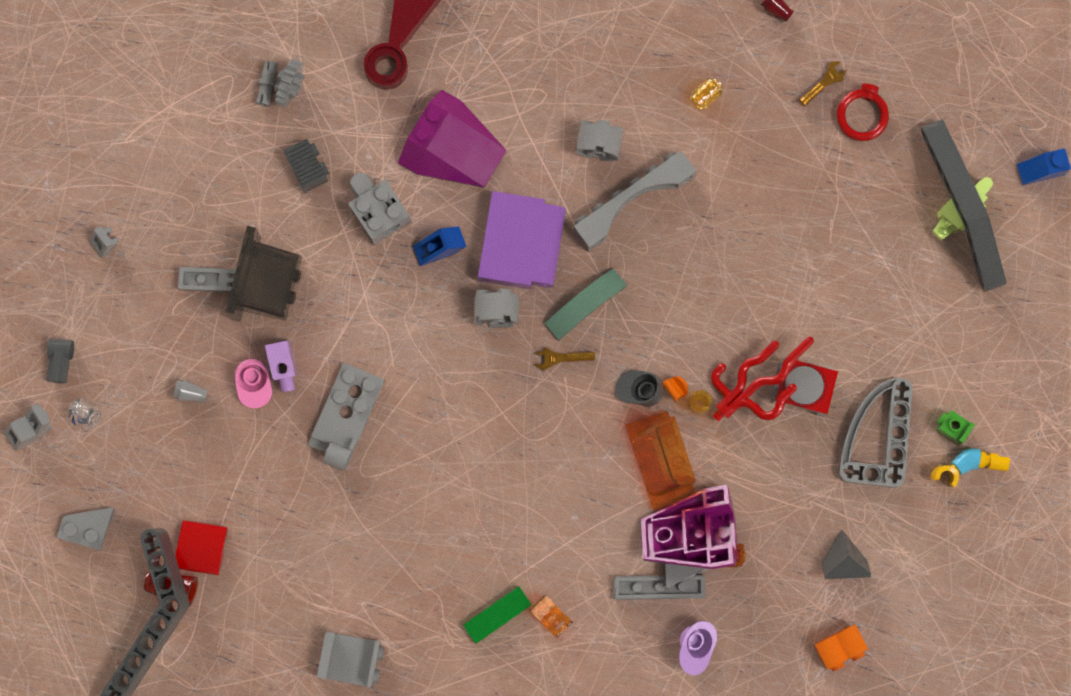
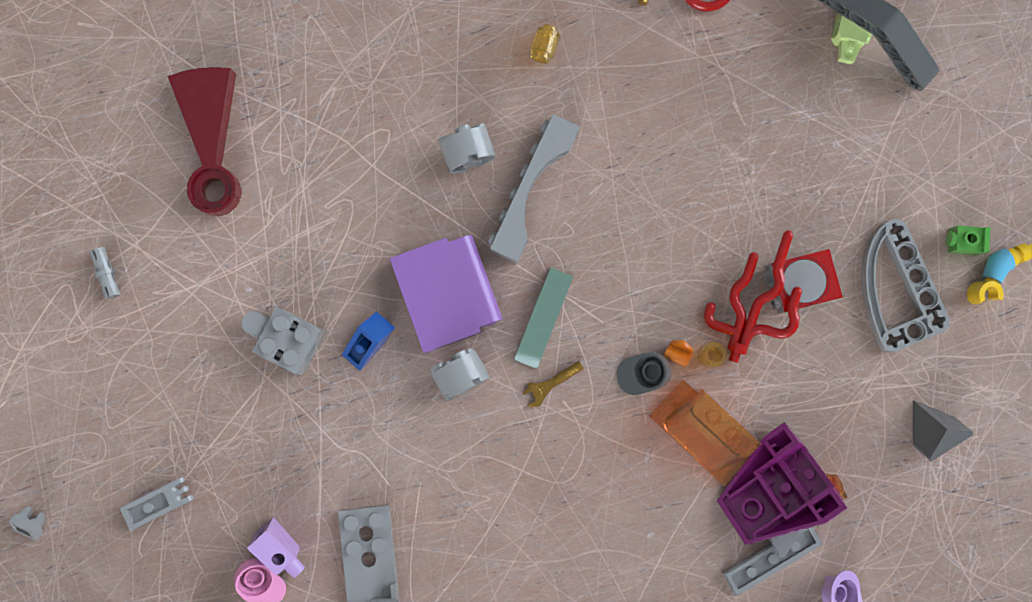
camera: 25 degrees left, 5 degrees up
clear smoke windscreen [225,226,302,322] -> none
light grey gear [274,59,305,107] -> none
dark grey brick [283,139,329,193] -> none
magenta wedge [398,90,506,188] -> none
orange brick [813,624,868,672] -> none

